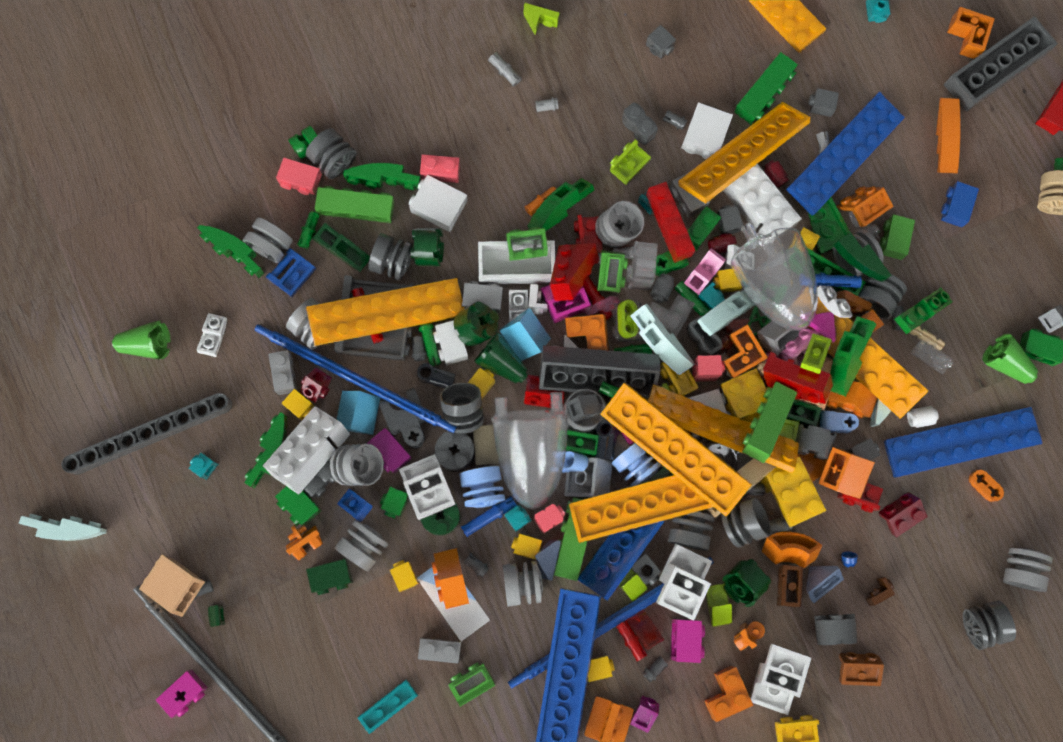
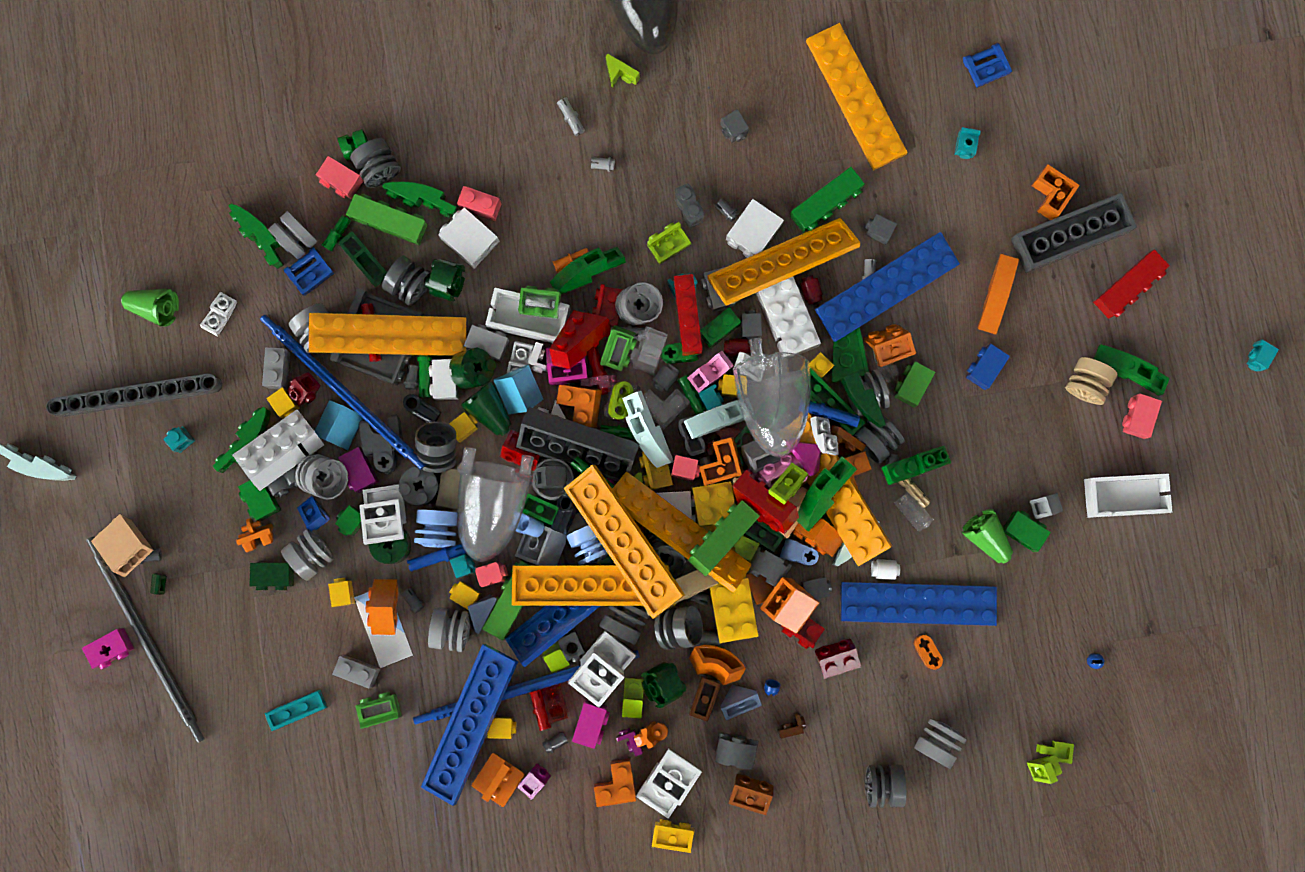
camera: 20 degrees right, 5 degrees up
none -> magenta bracket [616,728,643,756]

